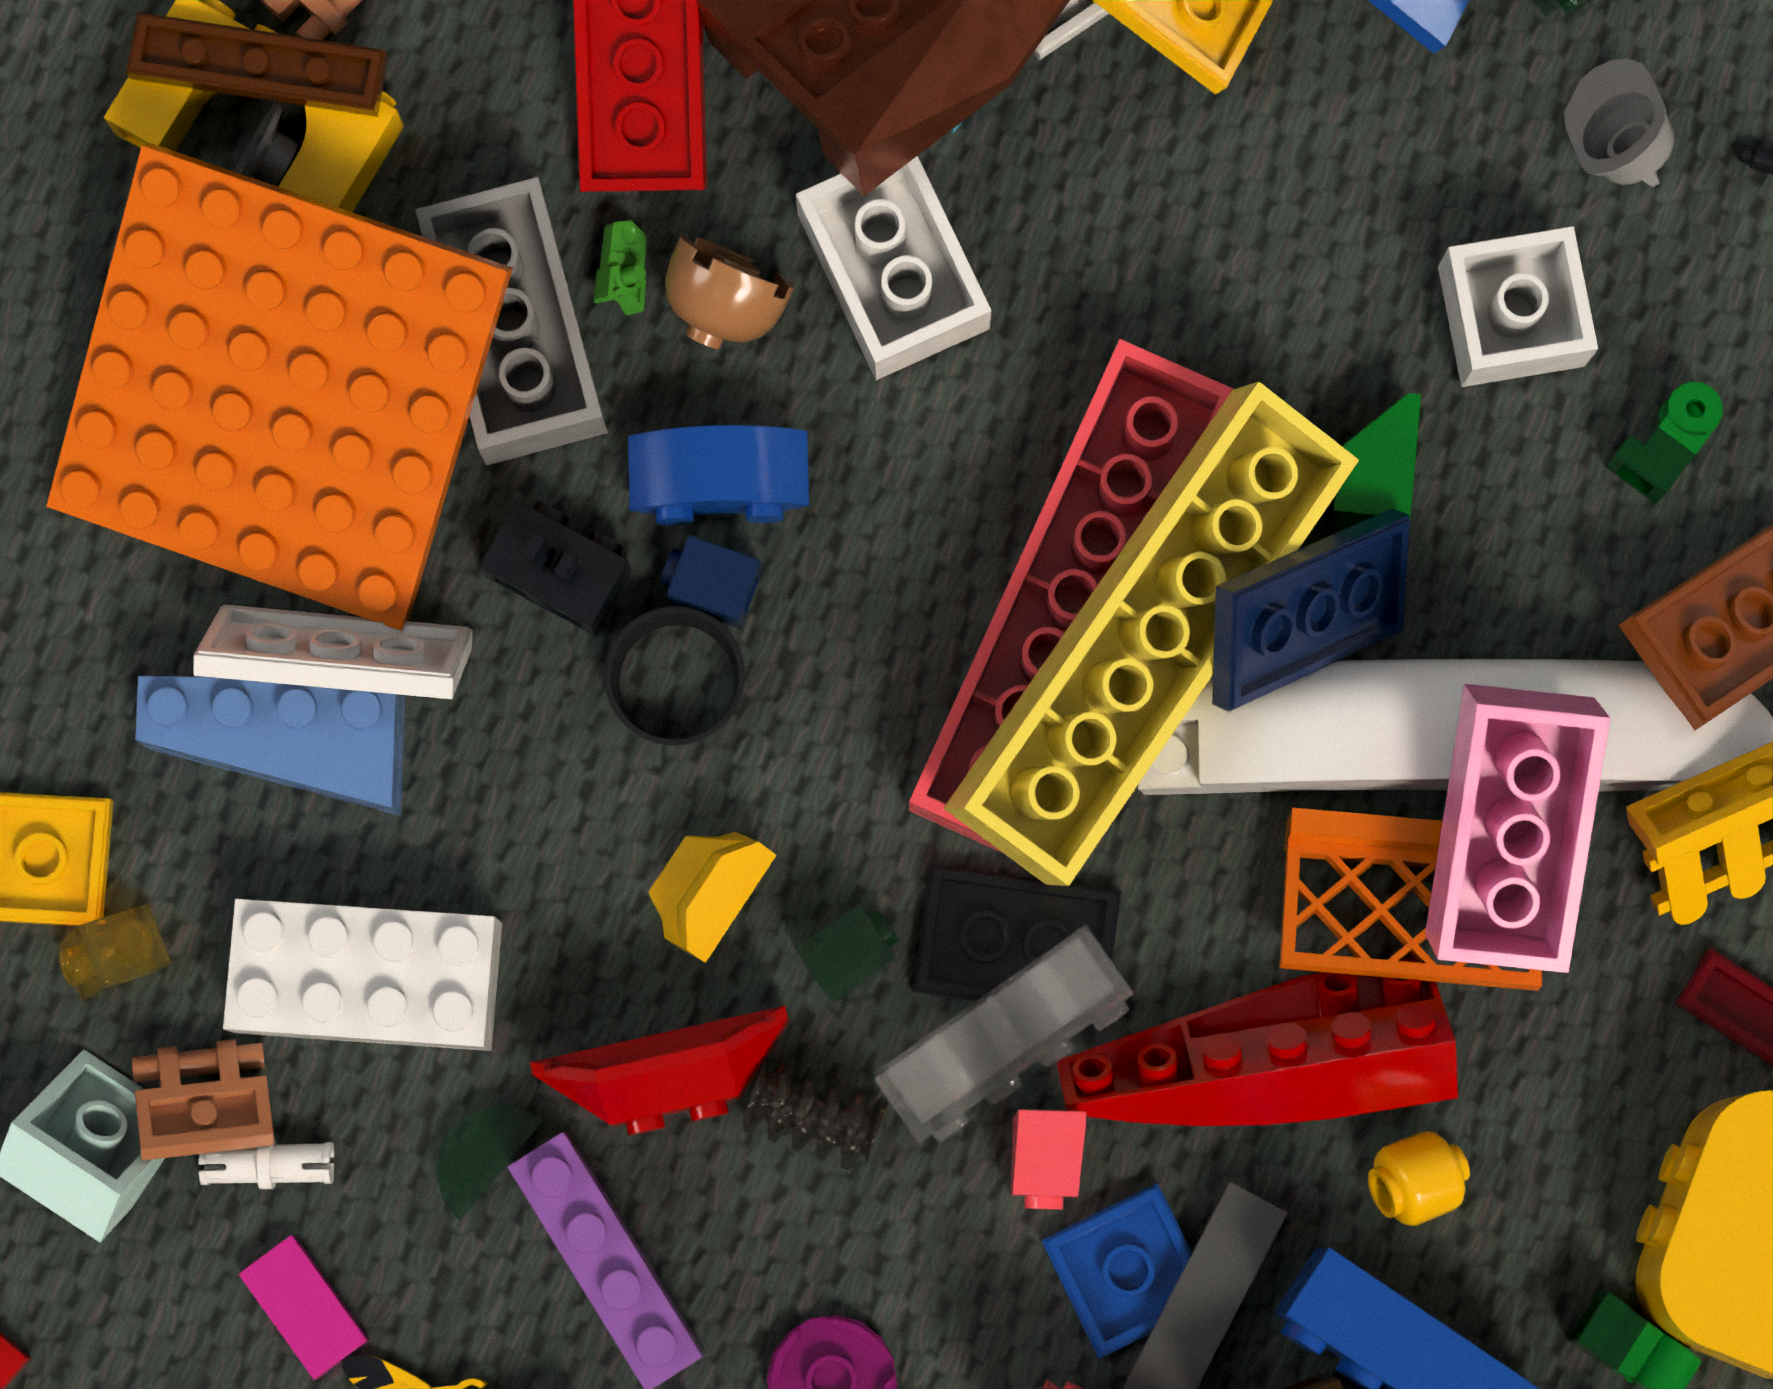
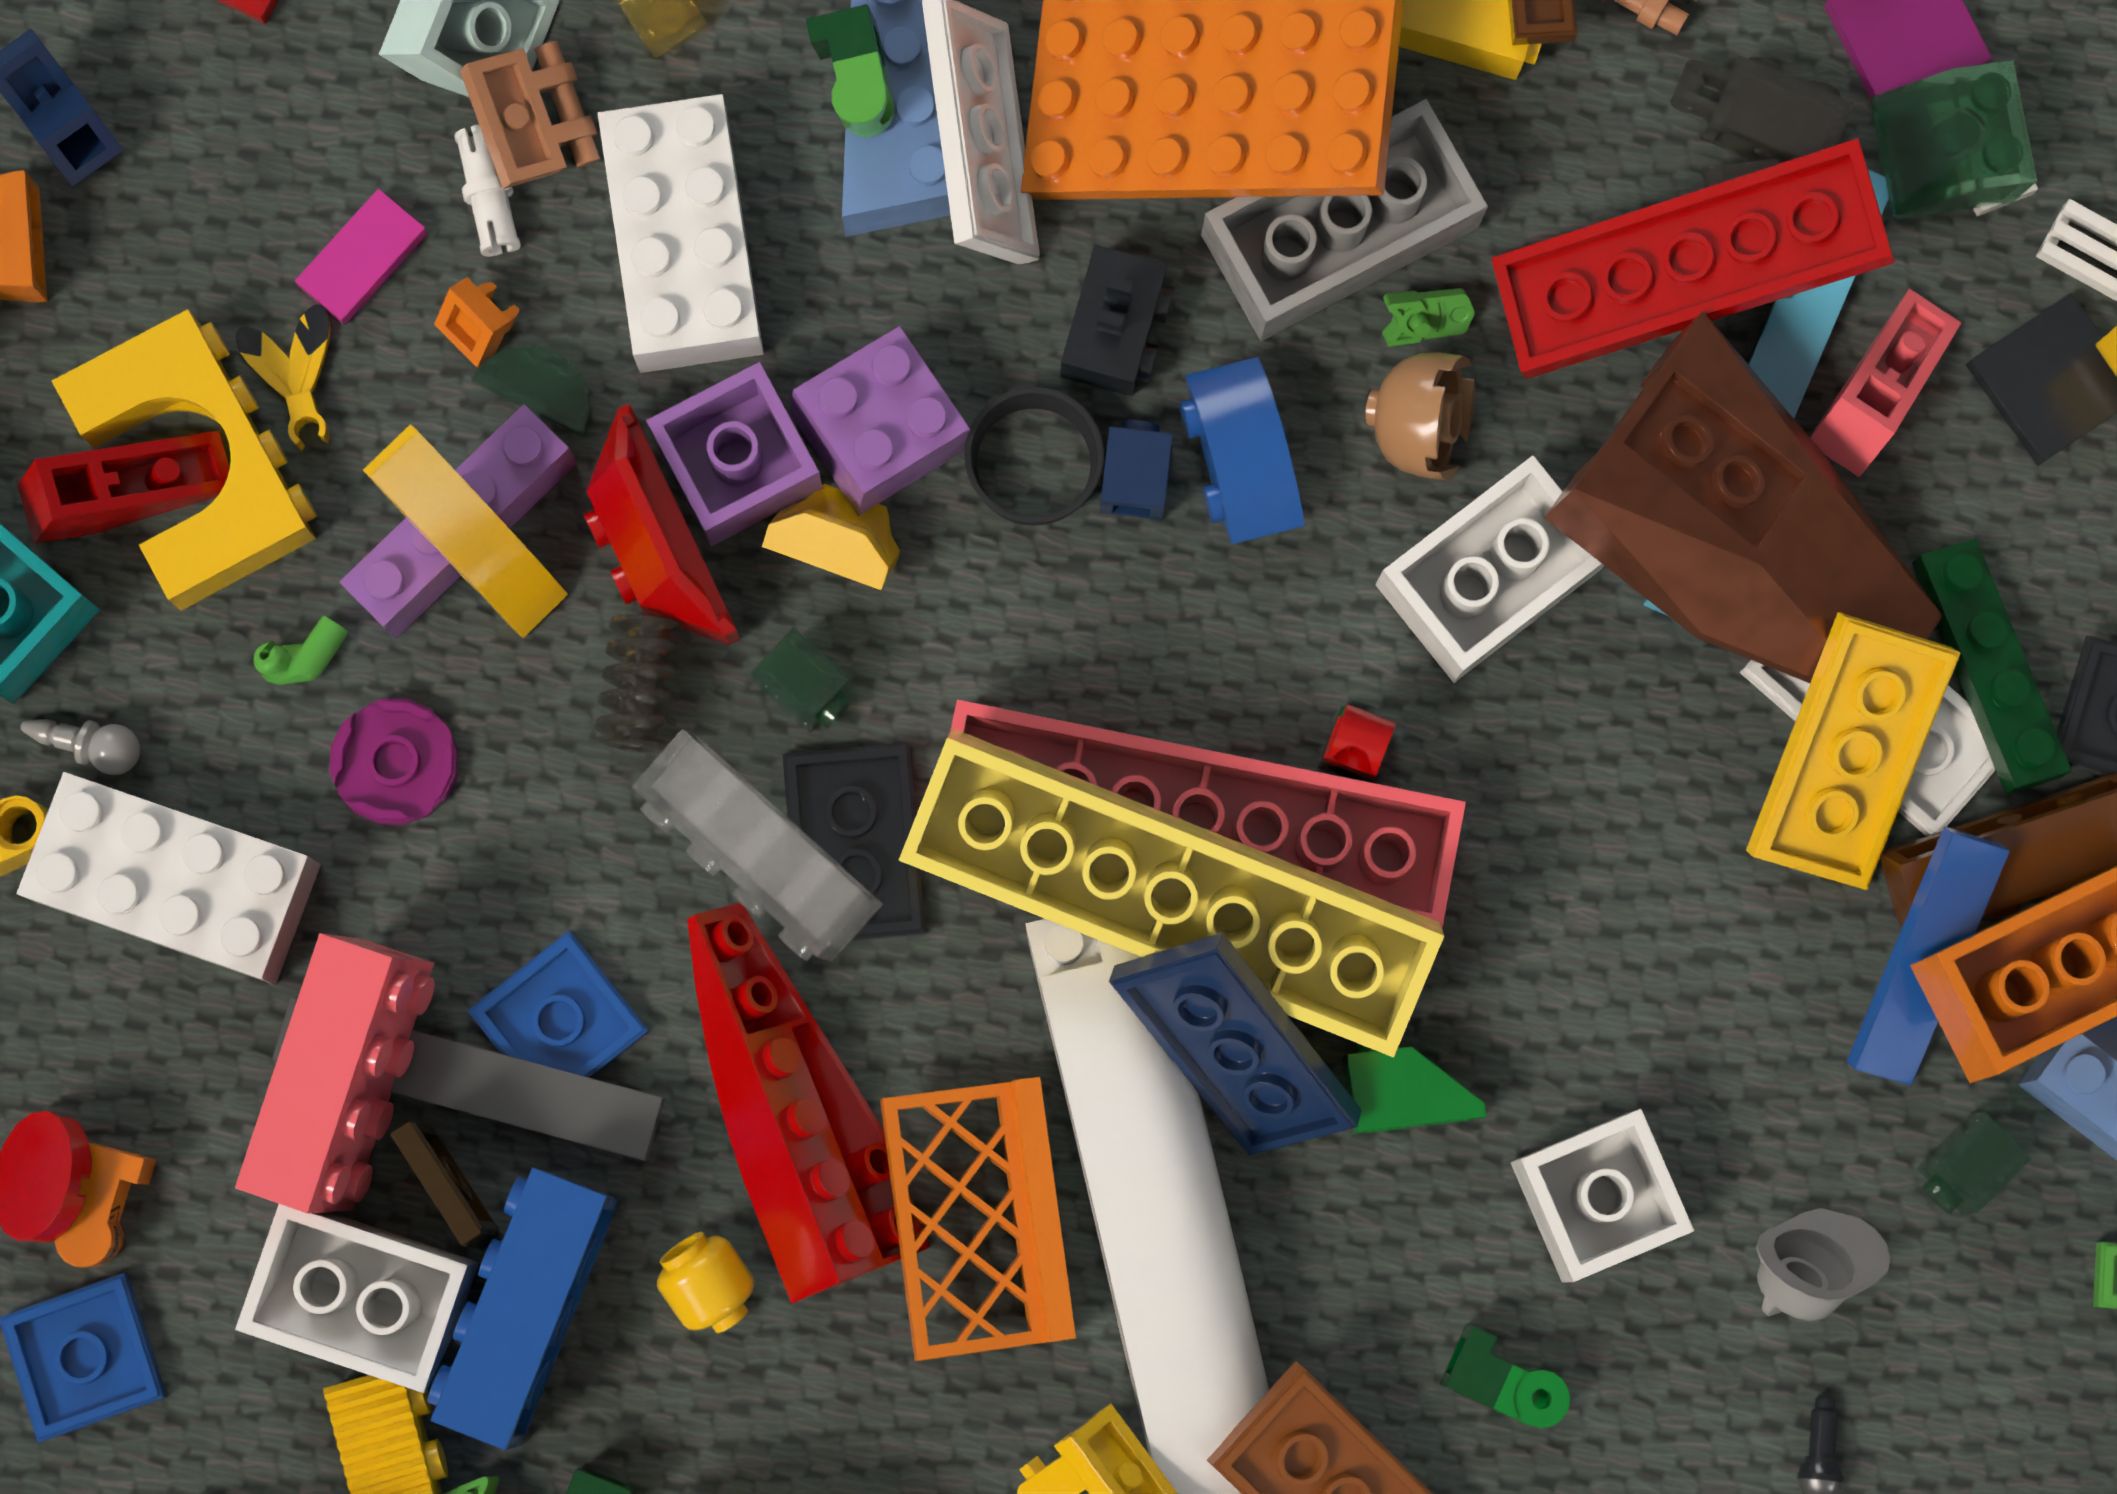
camera: 70 degrees right, 0 degrees up
coral slope [1011,1110,1086,1210] -> none
bright pink brick [1425,684,1610,973] -> none
none -> yellow slope [363,424,568,638]
none -> orange tile [434,277,520,368]
none -> medium lavender brick [646,362,823,547]
none -> medium lavender brick [790,326,970,516]
none -> leg [806,4,894,137]
none -> red leg [1318,704,1396,783]

